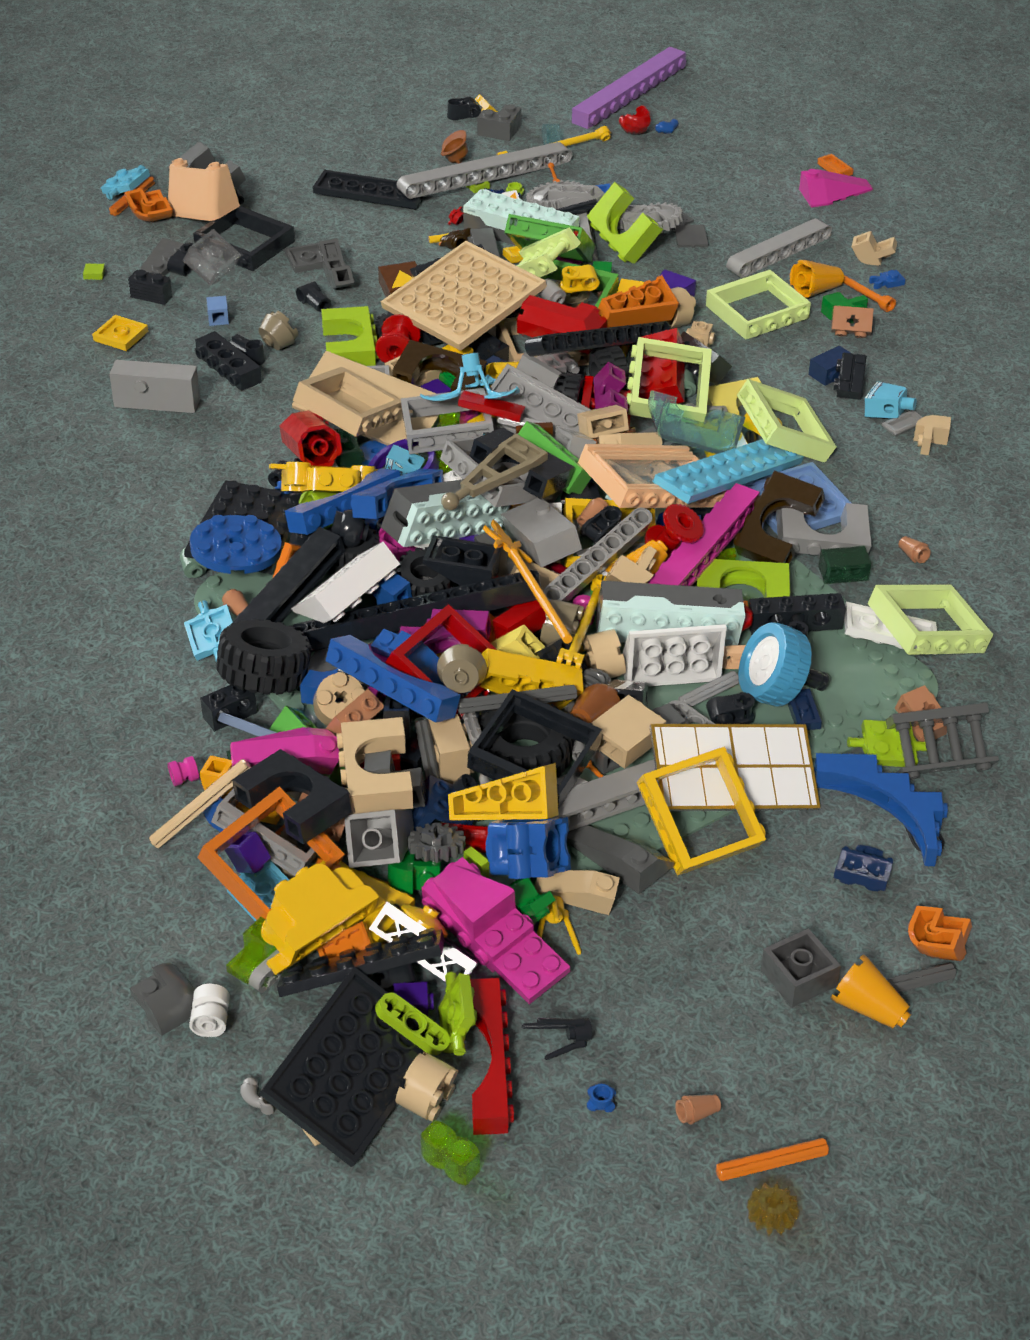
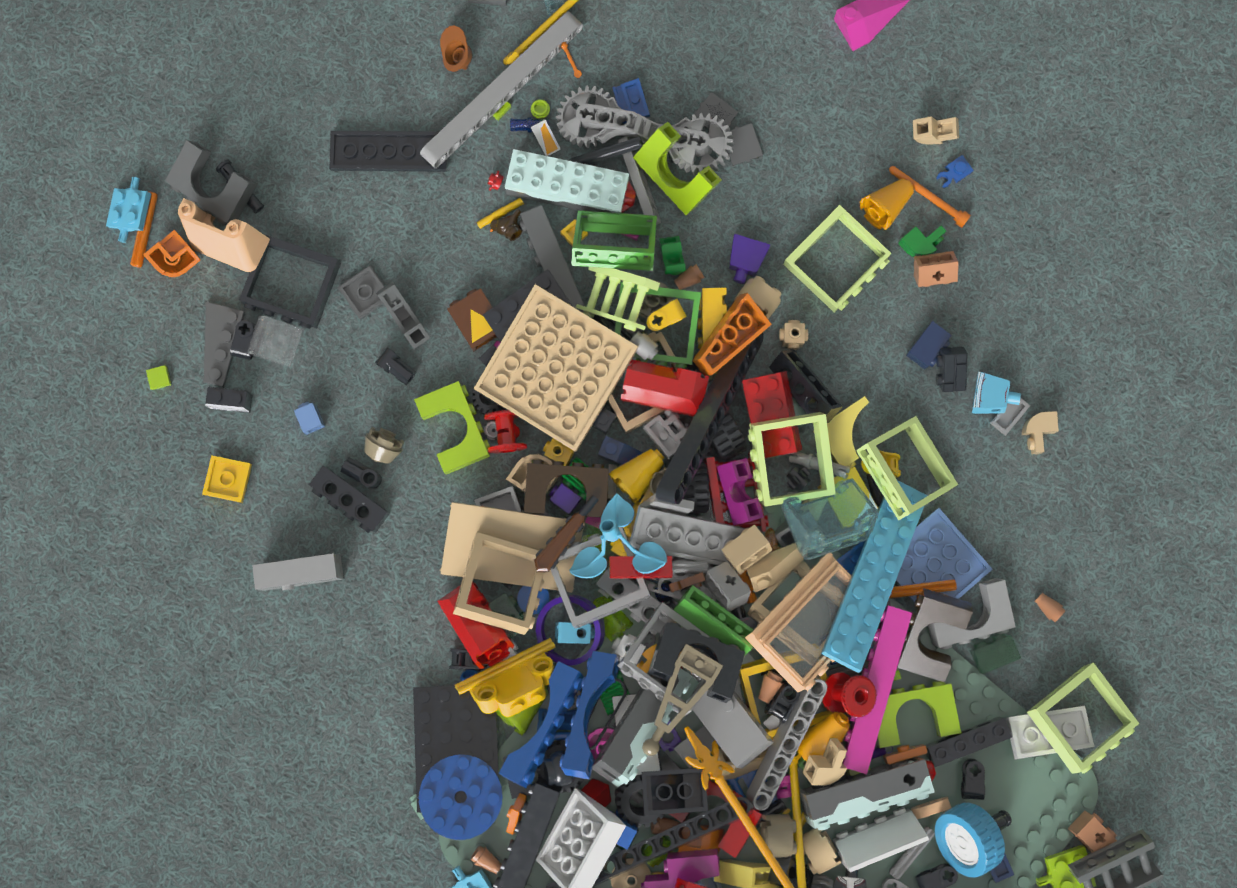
camera: 10 degrees left, 40 degrees up
light grey beam [726,218,832,278] -> none
none -> reddish brown sword [534,495,599,572]

